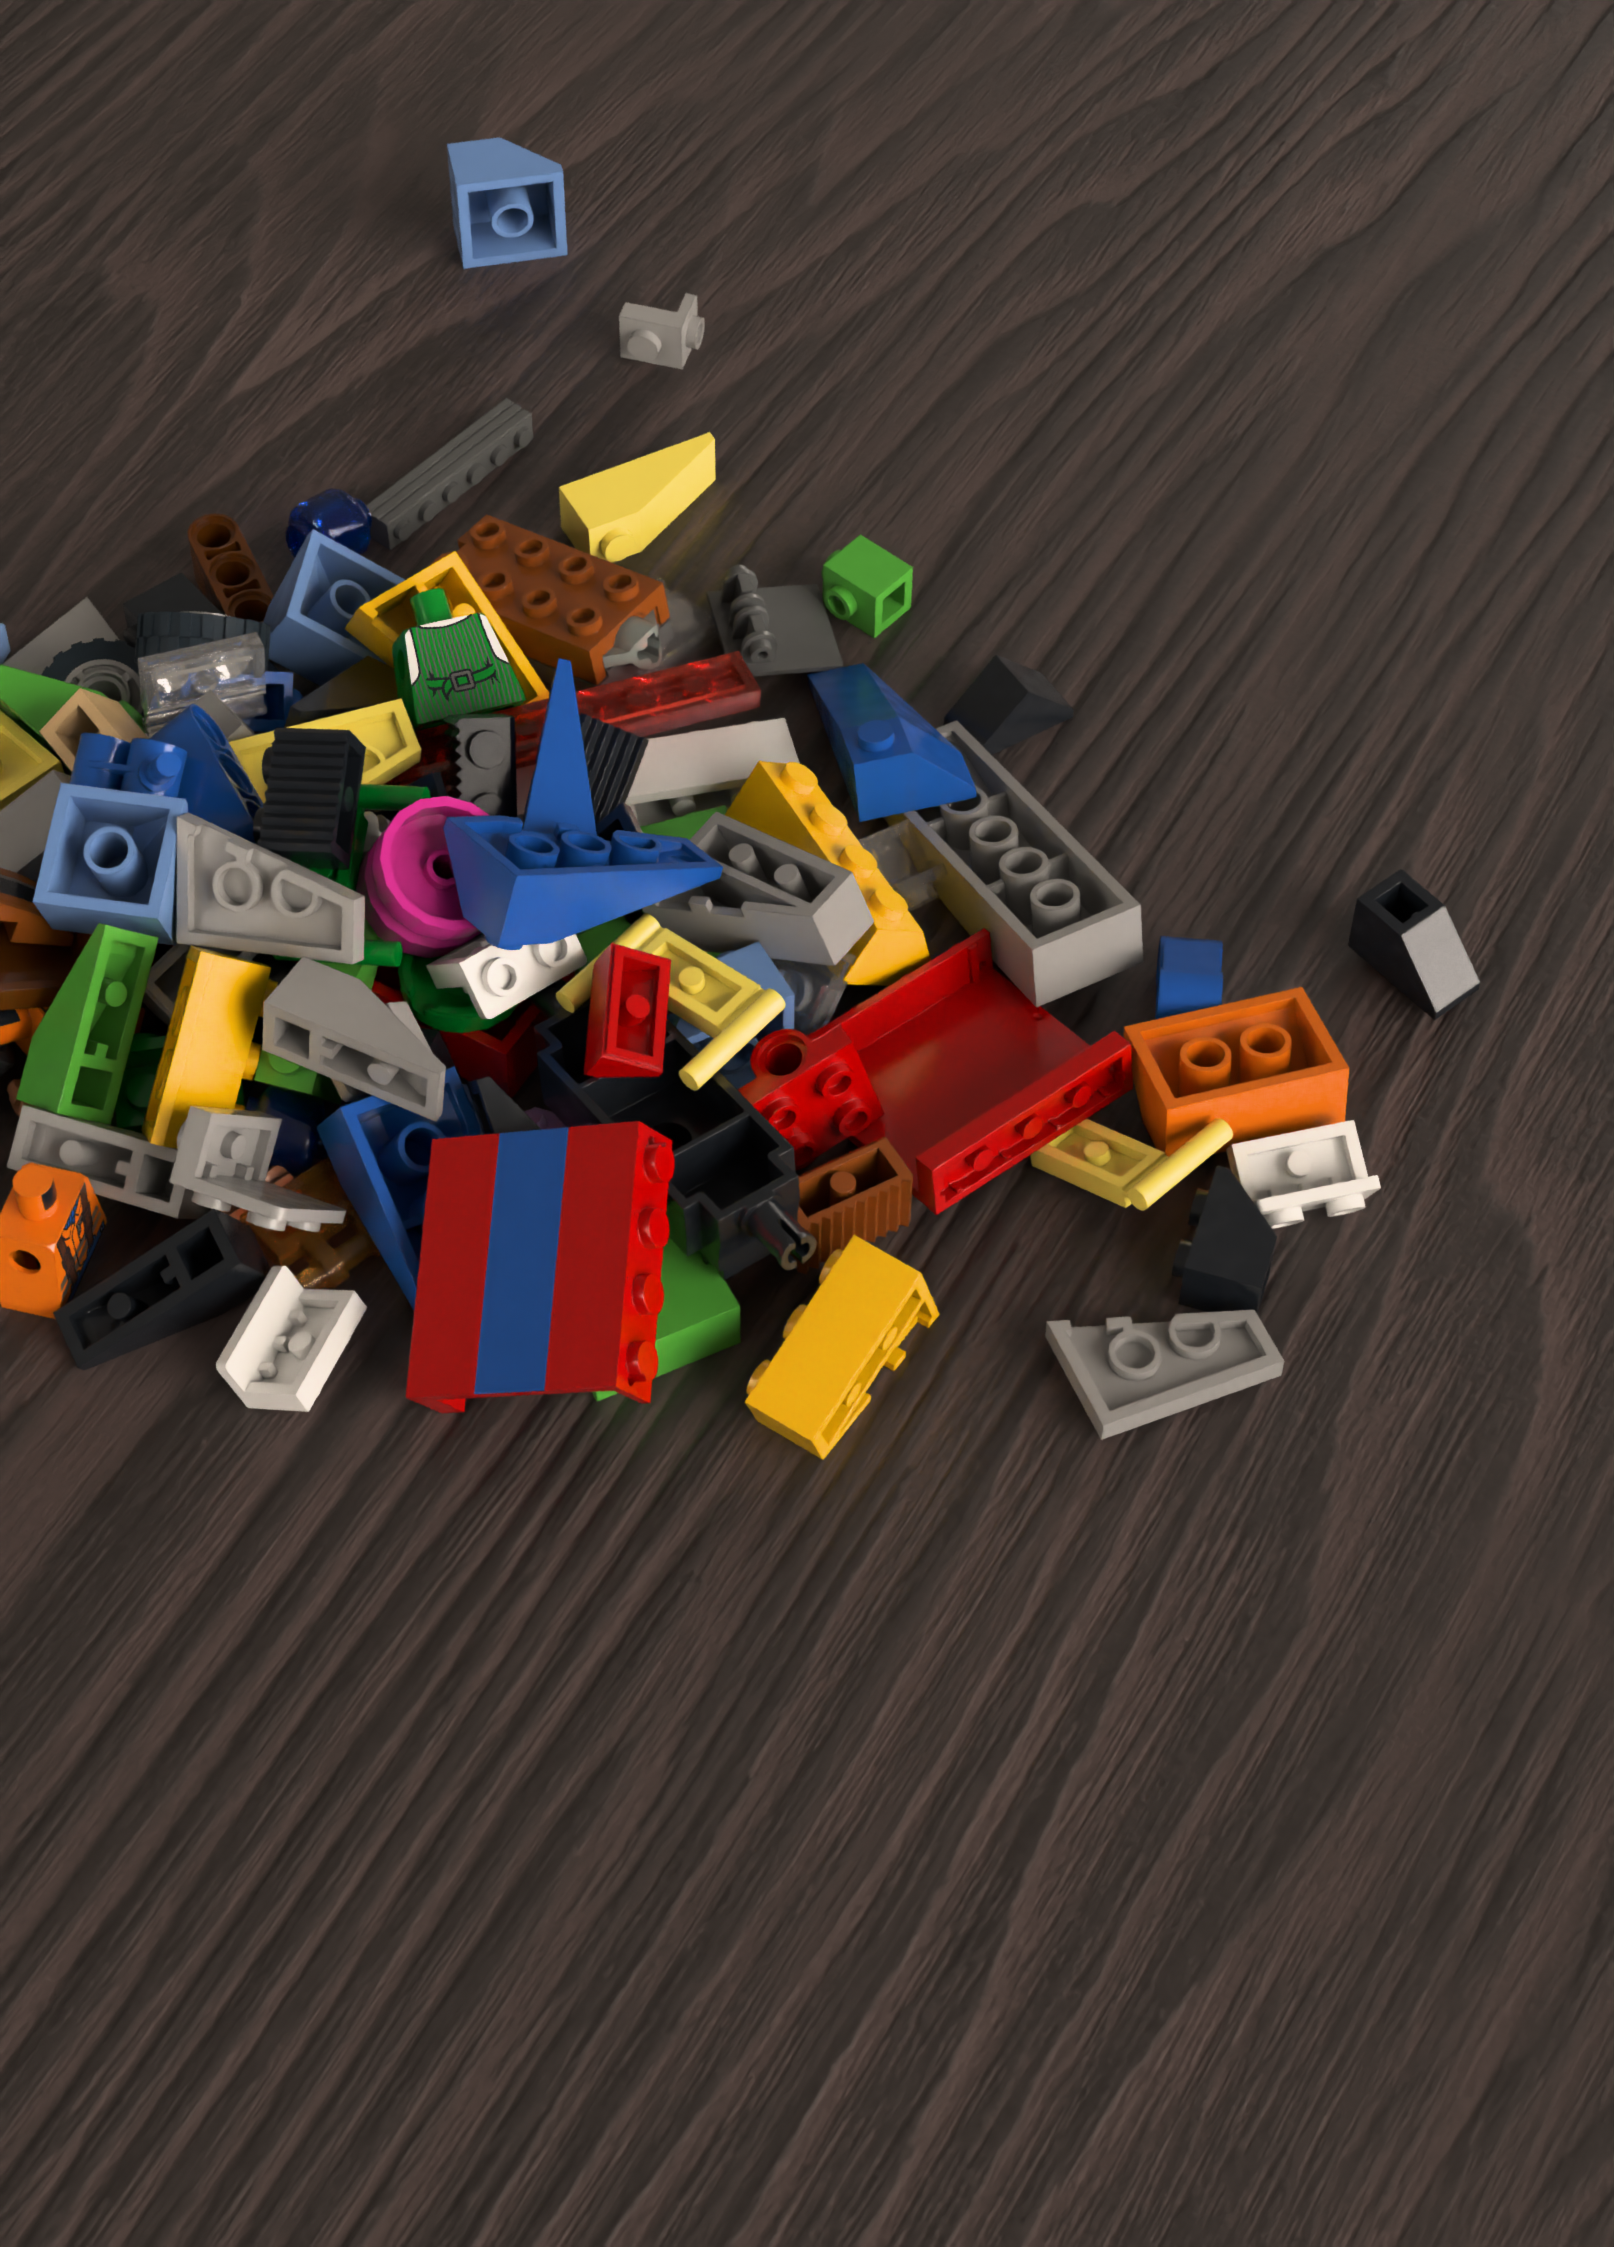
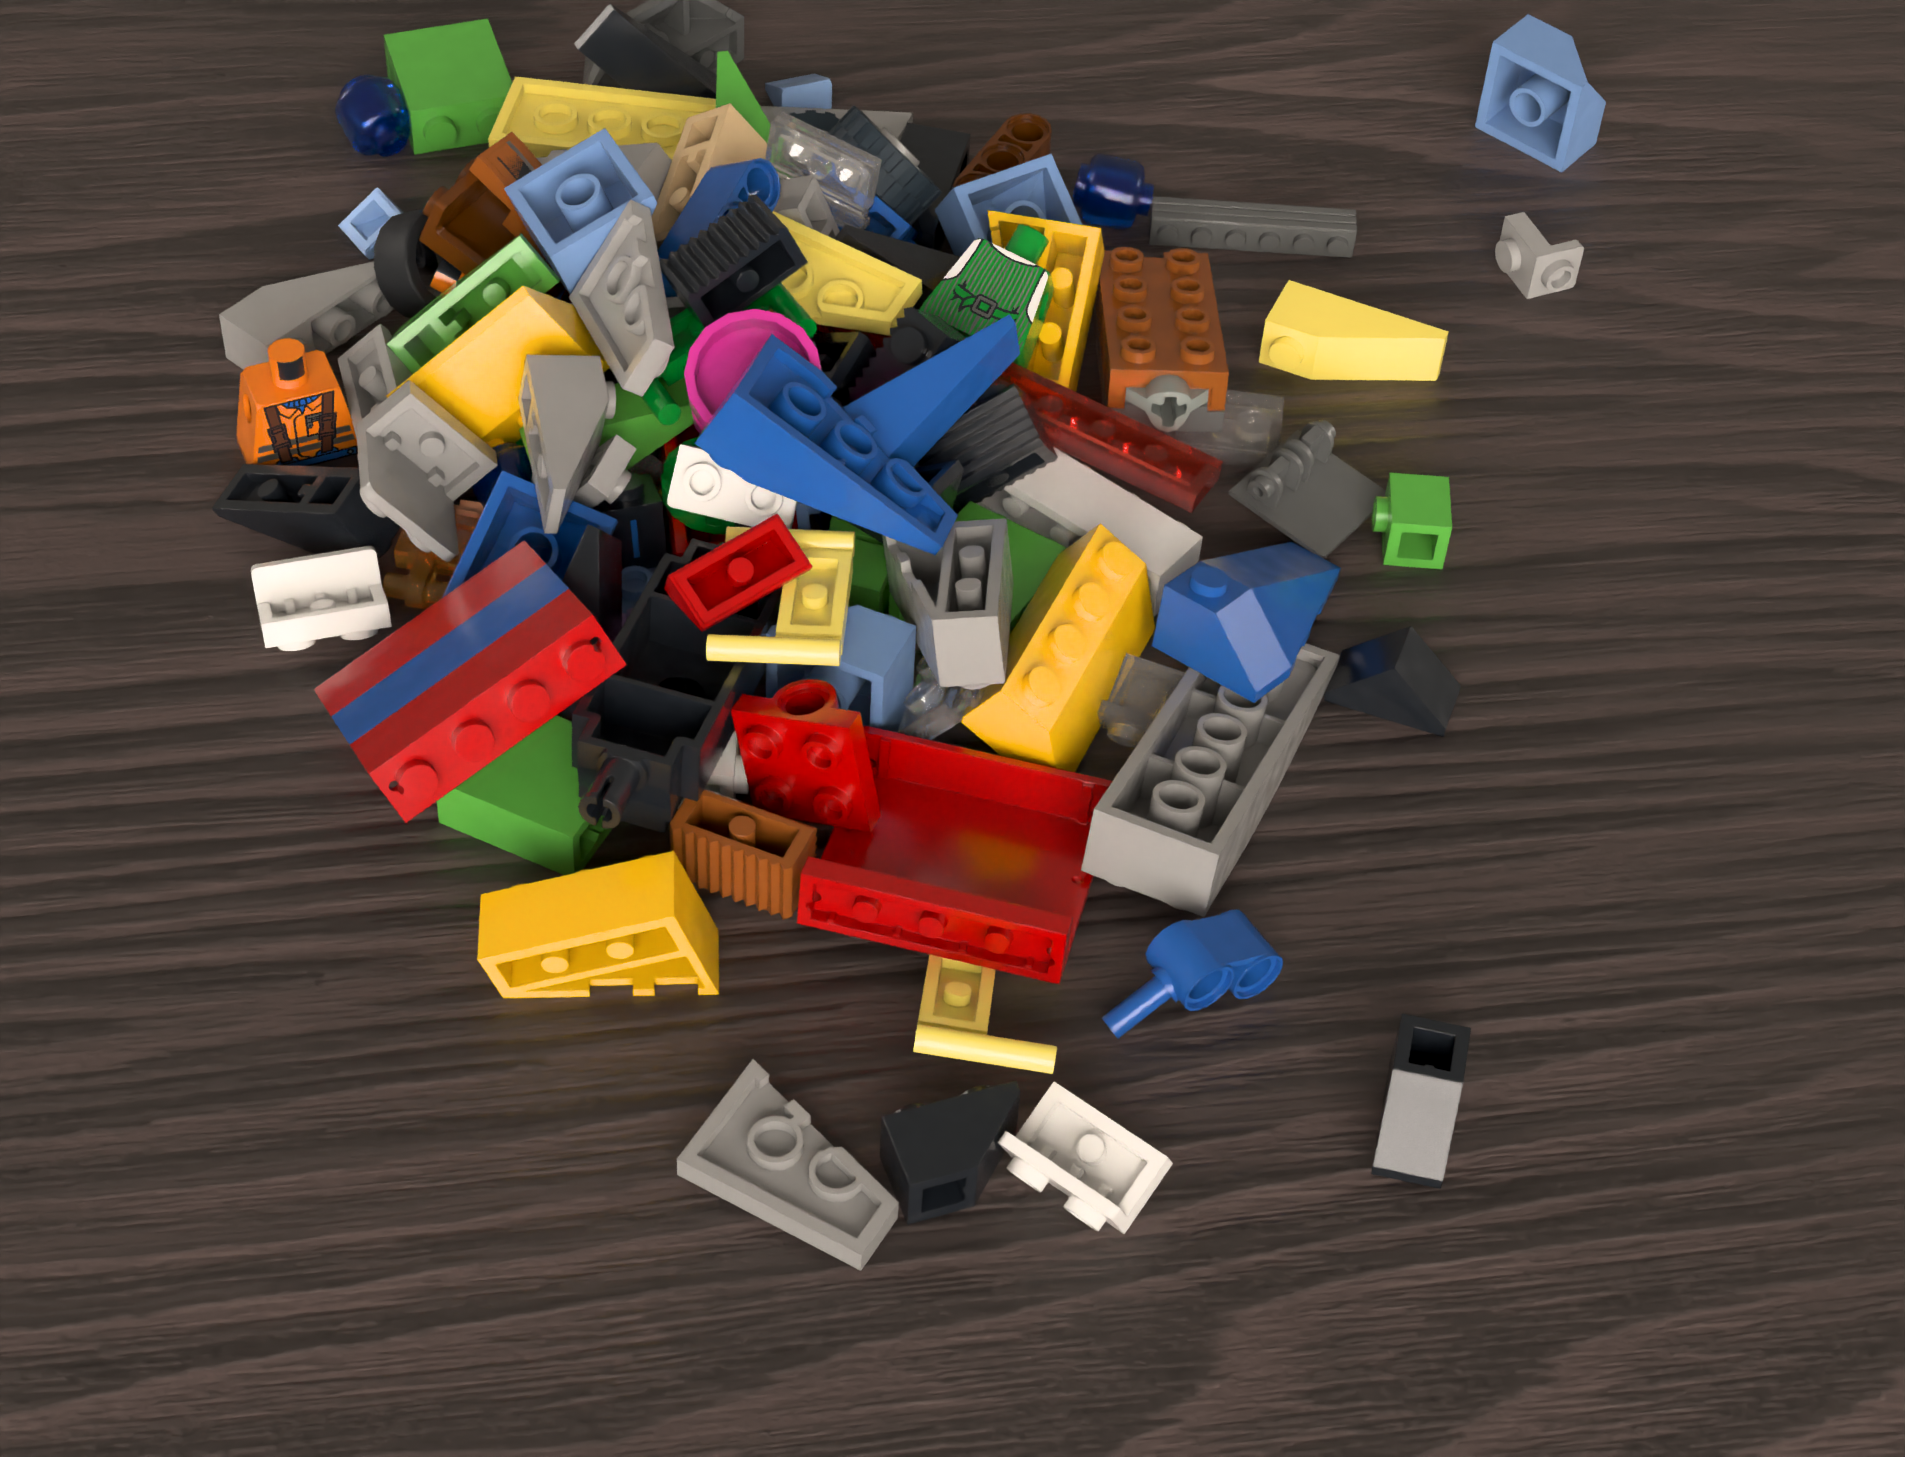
camera: 50 degrees right, 5 degrees down
blue beam [69,733,188,798] -> none
orange slope [1123,987,1349,1156] -> none

